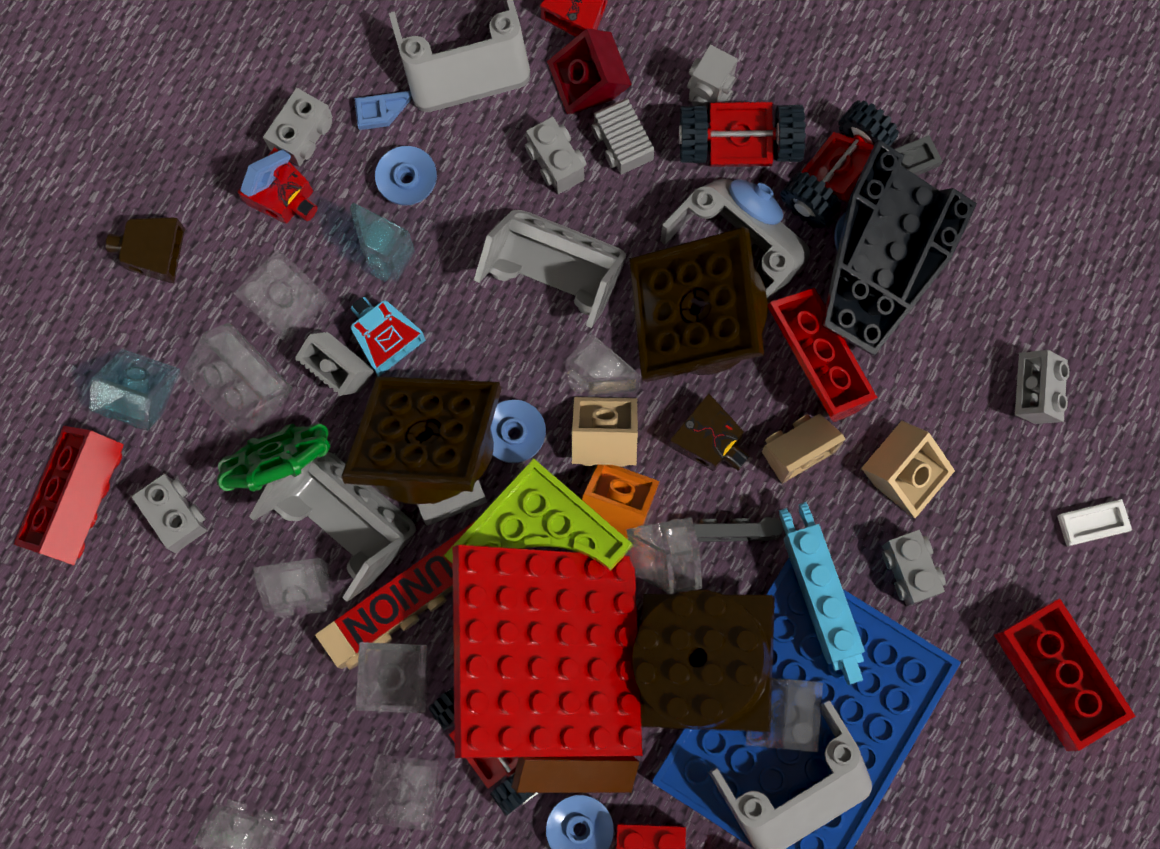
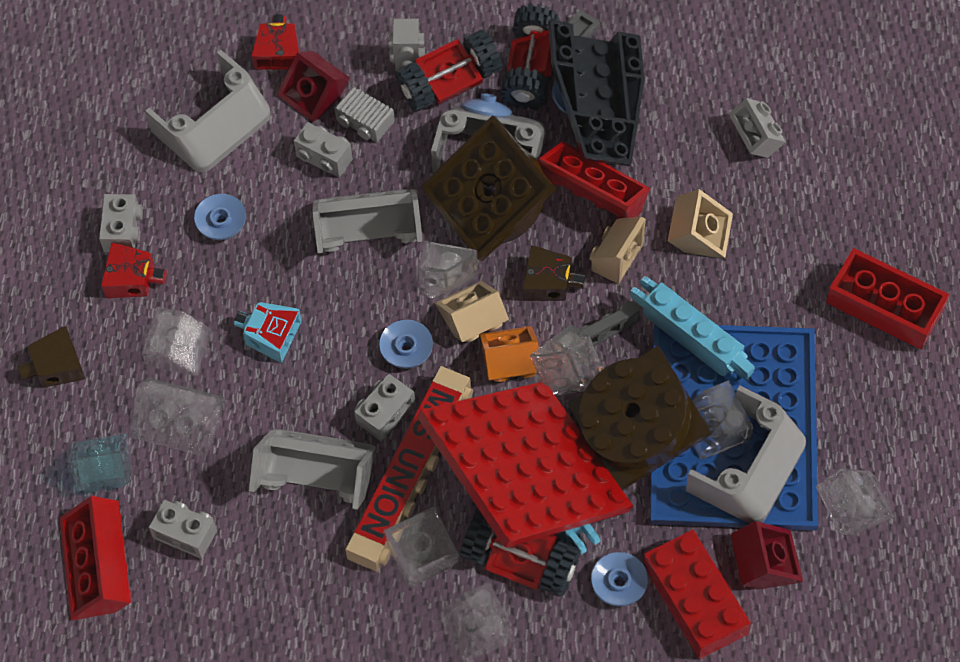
camera: 30 degrees left, 15 degrees down
green plate [217,423,330,492] -> none
medium blue tile [240,149,291,197] -> none
clear slope [253,558,335,618] -> none
light grey brick [296,332,374,396] -> none
dark brown piece [341,376,502,504] -> none
clear light blue slope [350,202,415,282] -> none
medium blue tile [354,91,412,130] -> none
lime plate [444,459,633,571] -> none
reddish brown tile [511,756,640,793] -> none
light grey brick [882,530,946,607] -> none
white tile [1057,499,1132,547] -> none

